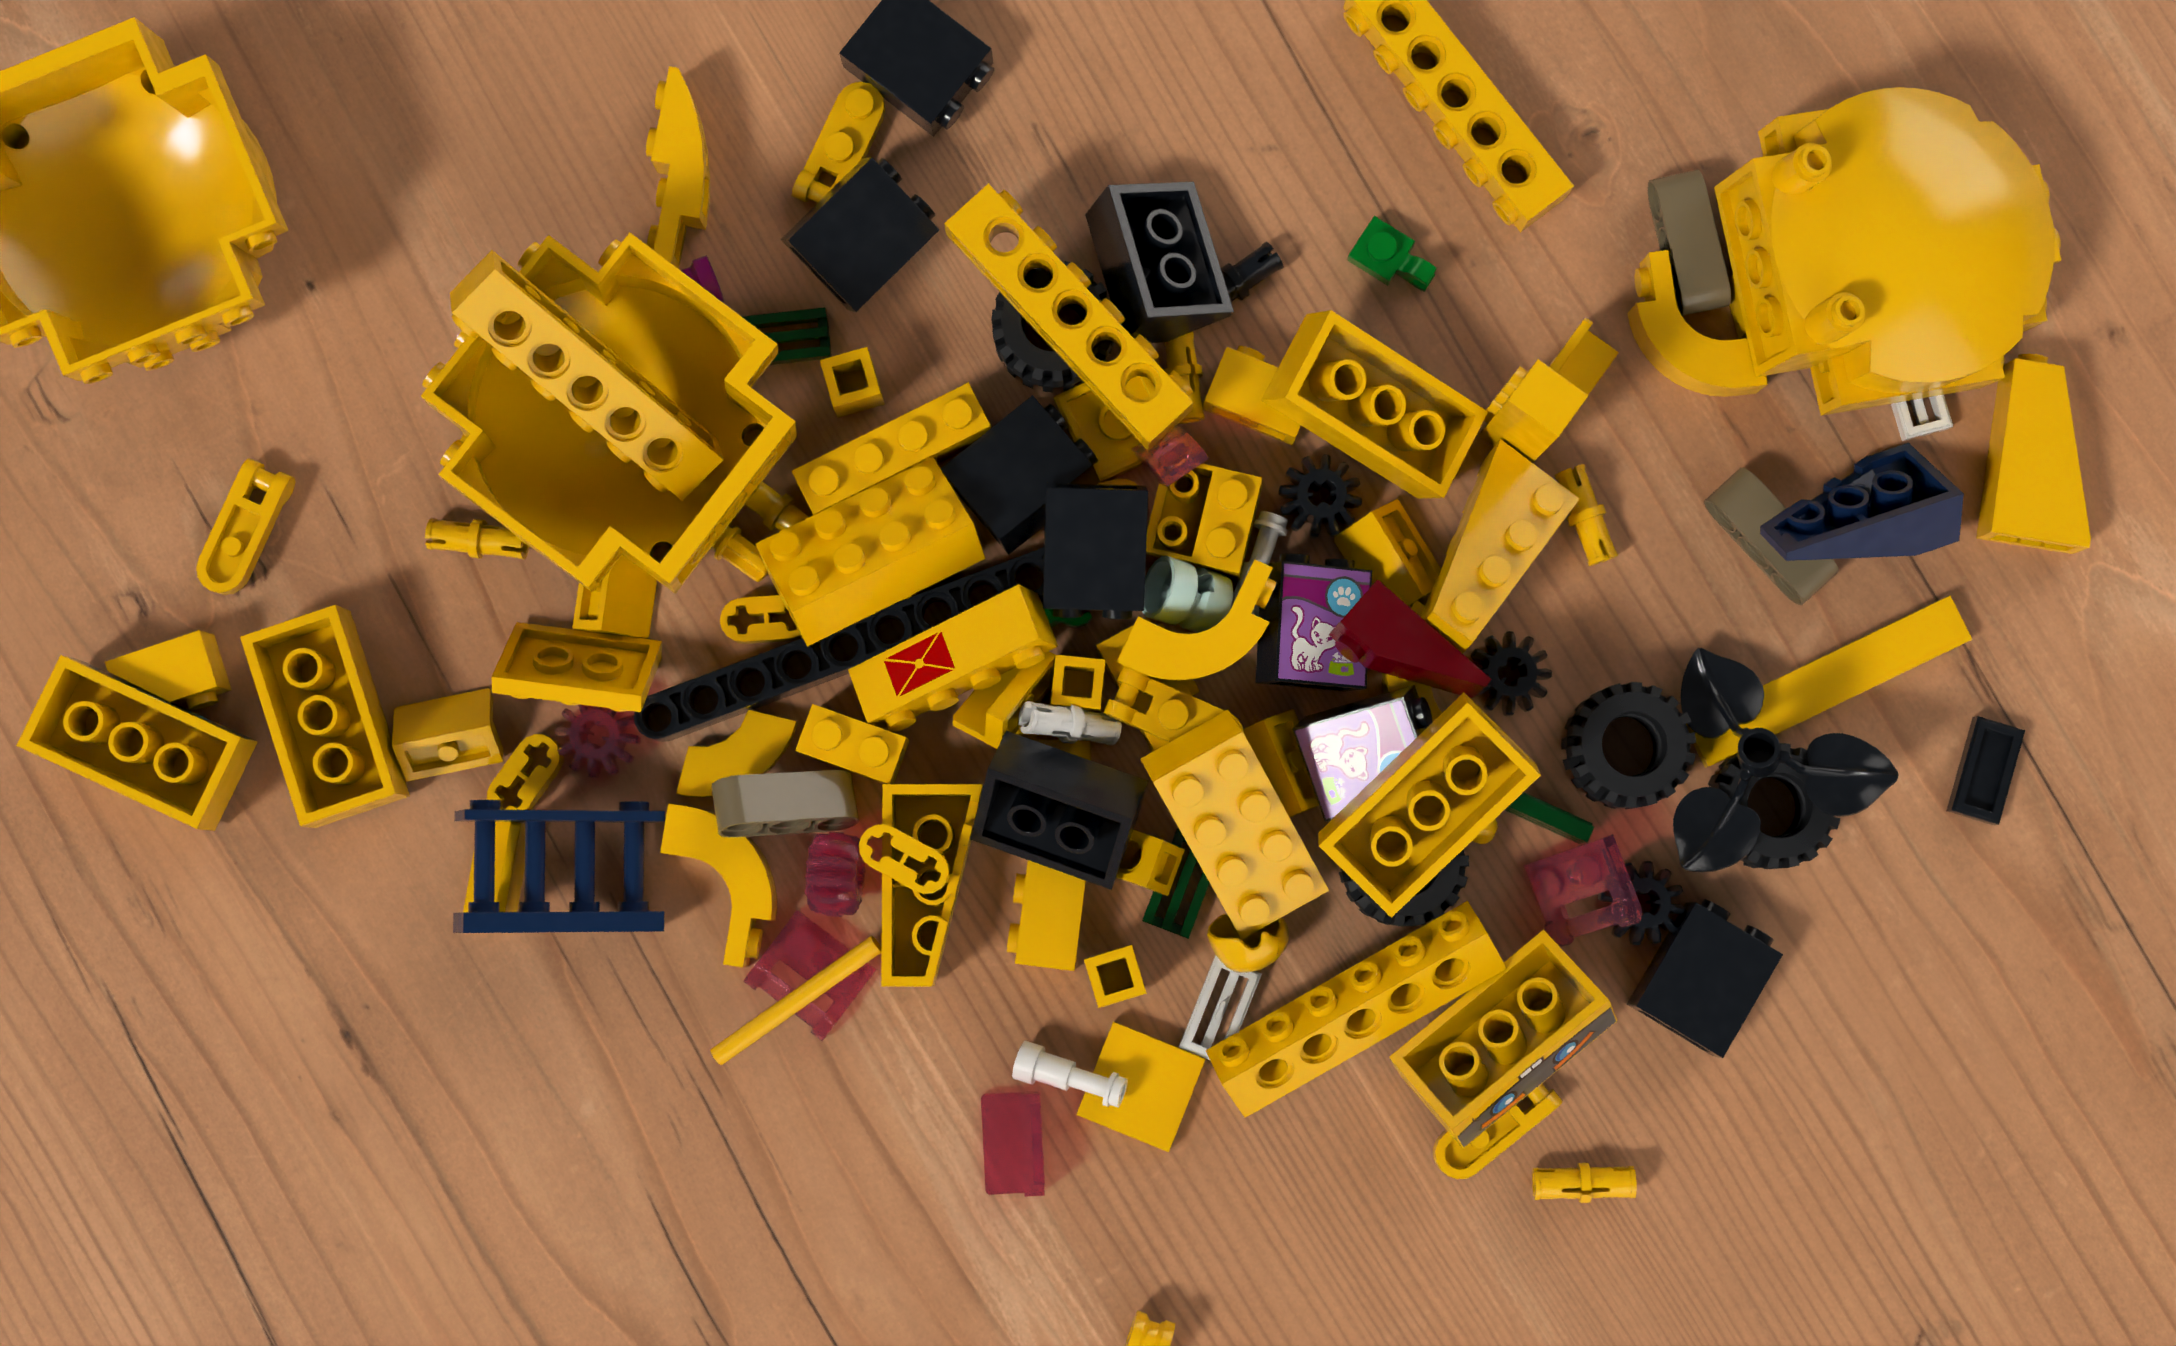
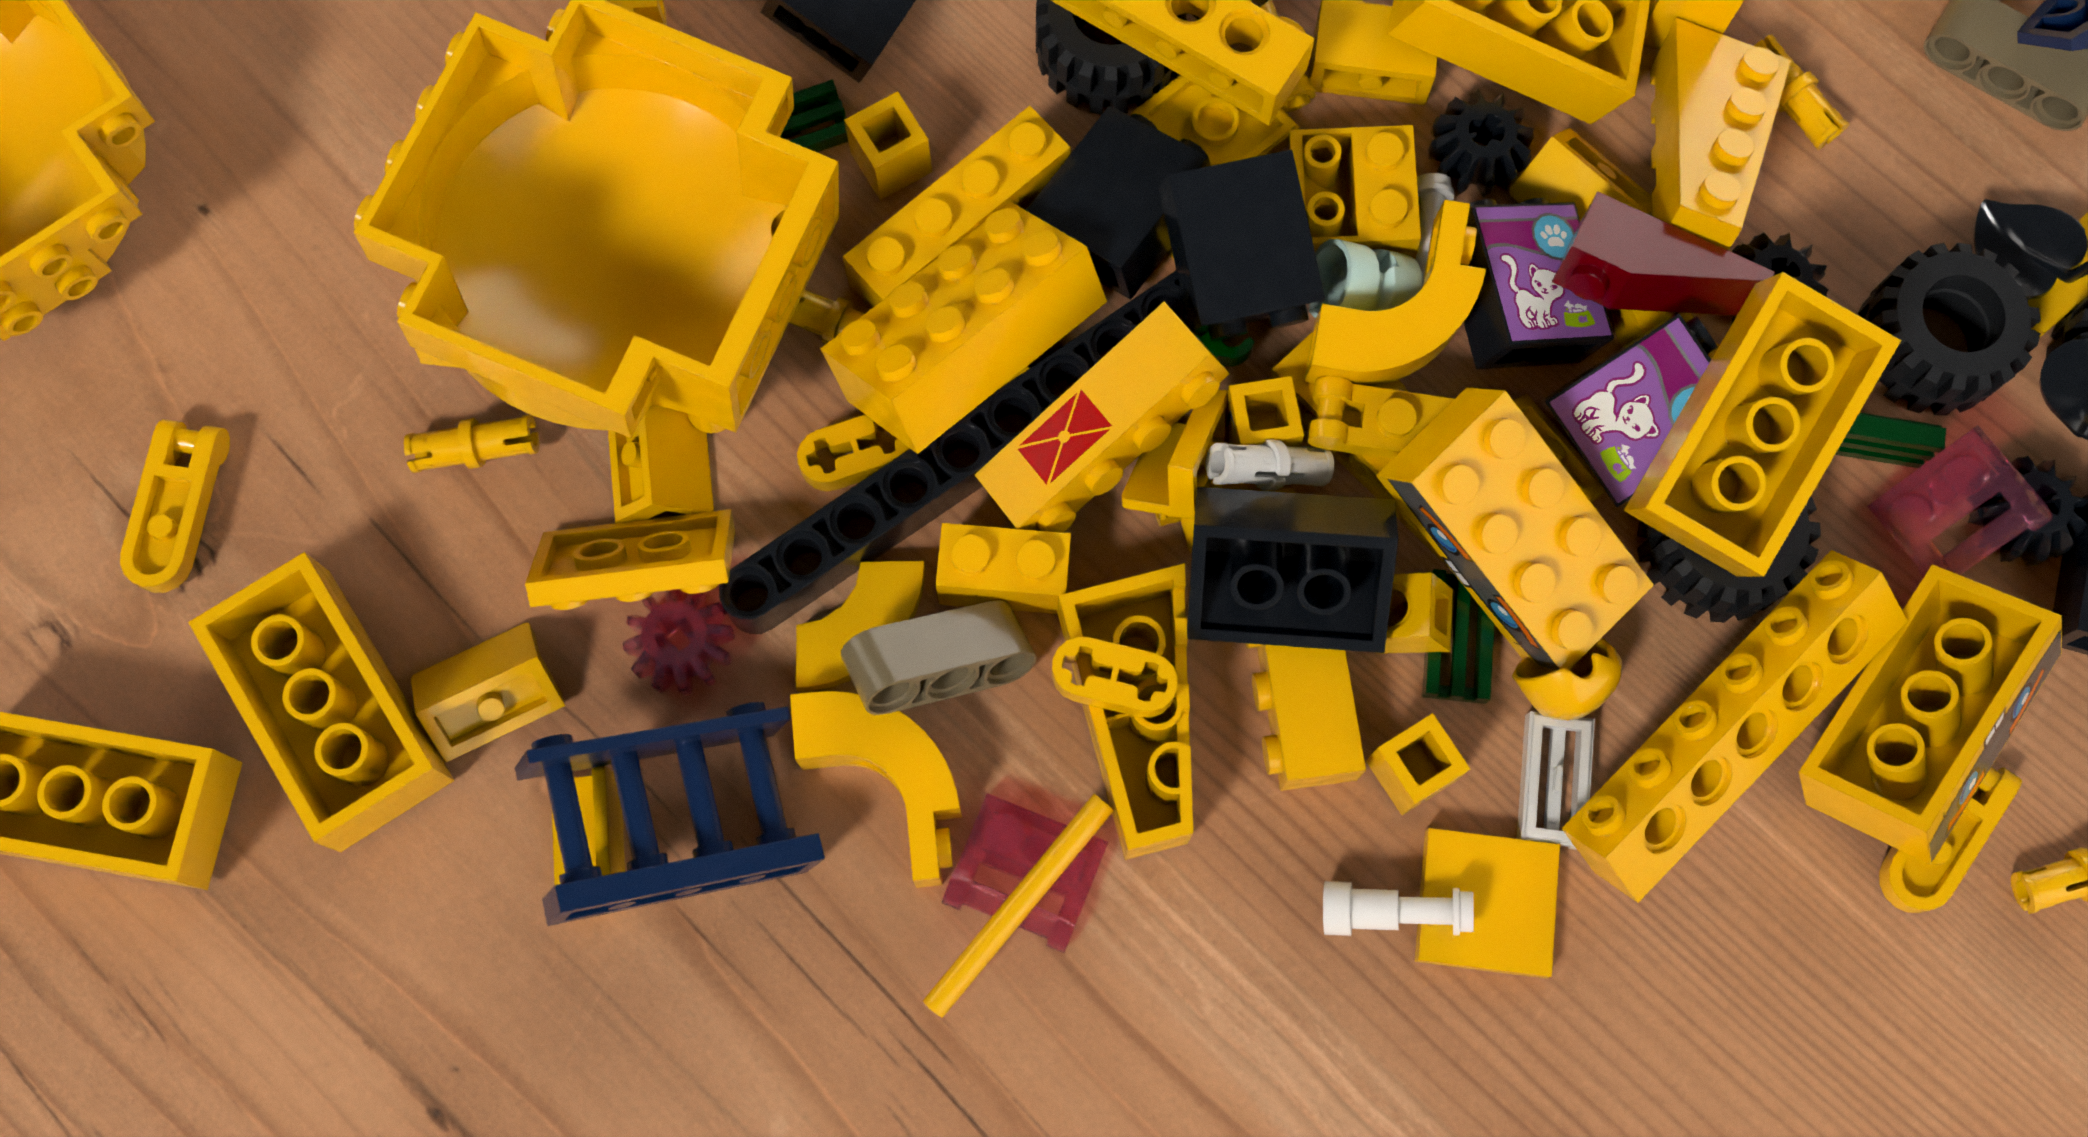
camera: 15 degrees left, 10 degrees down
yellow slope [105,630,232,710] -> none
yellow brick [449,250,724,501] -> none
yellow beam [486,734,564,810] -> none
yellow axle [711,526,768,582] -> none
clear pink gear [805,832,866,917] -> none
clear pink panel [981,1091,1045,1197] -> none
slope [1132,424,1209,487] -> none

